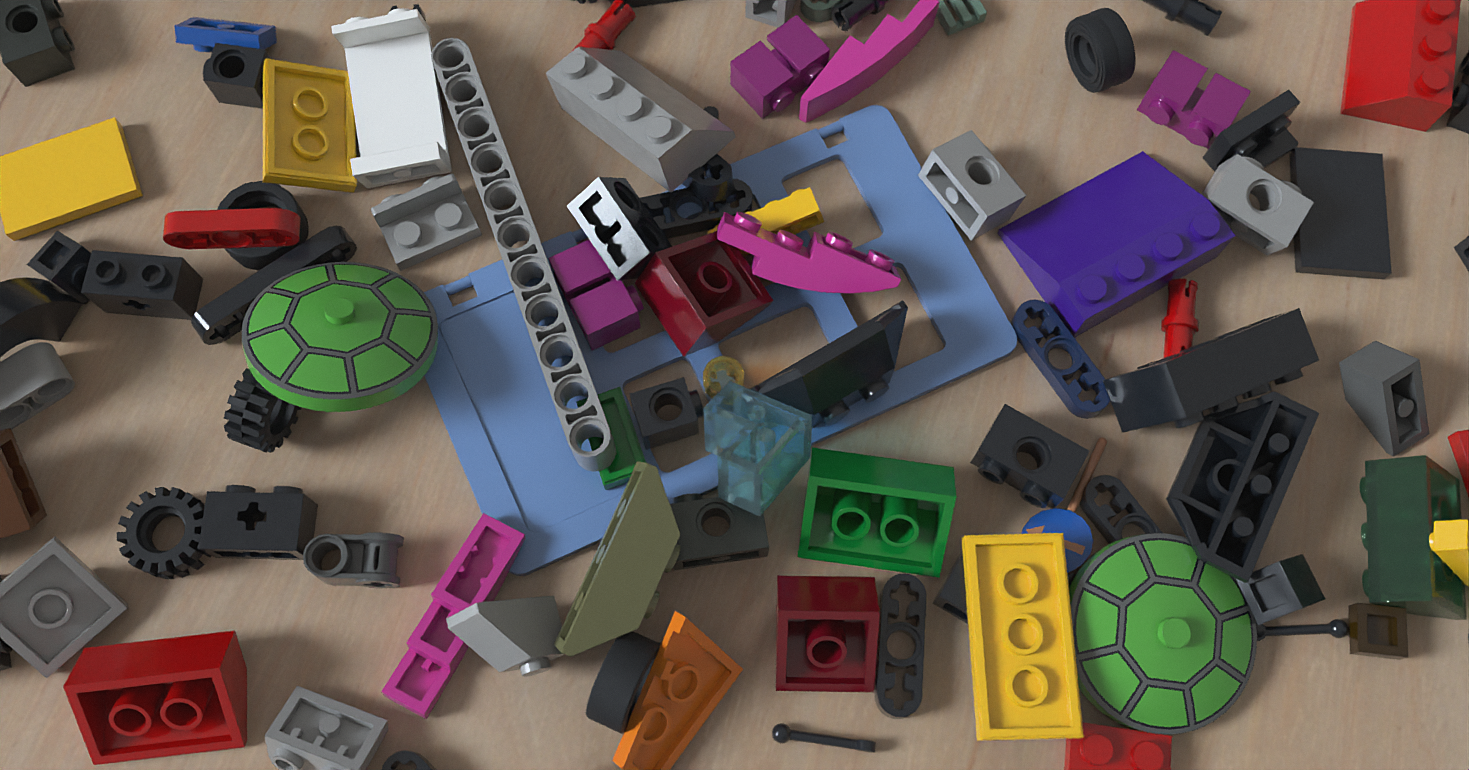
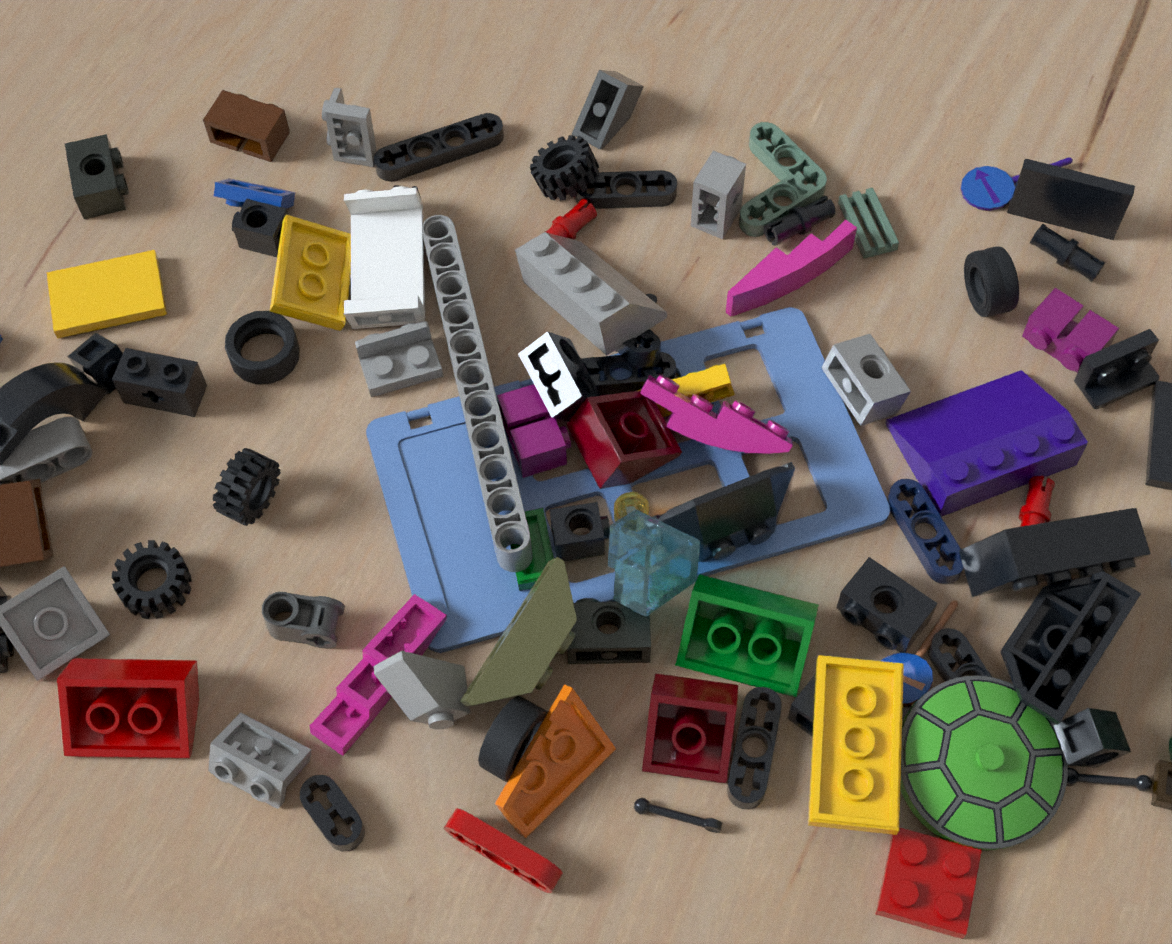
camera: 10 degrees right, 10 degrees down
red beam [163,208,301,249] -> none
black beam [191,225,357,345] -> none
black brick [198,485,318,560] -> none
bright green dish [241,262,438,412] -> none
magenta piece [730,15,830,119] -> none
light grey brick [1201,154,1314,256] -> none

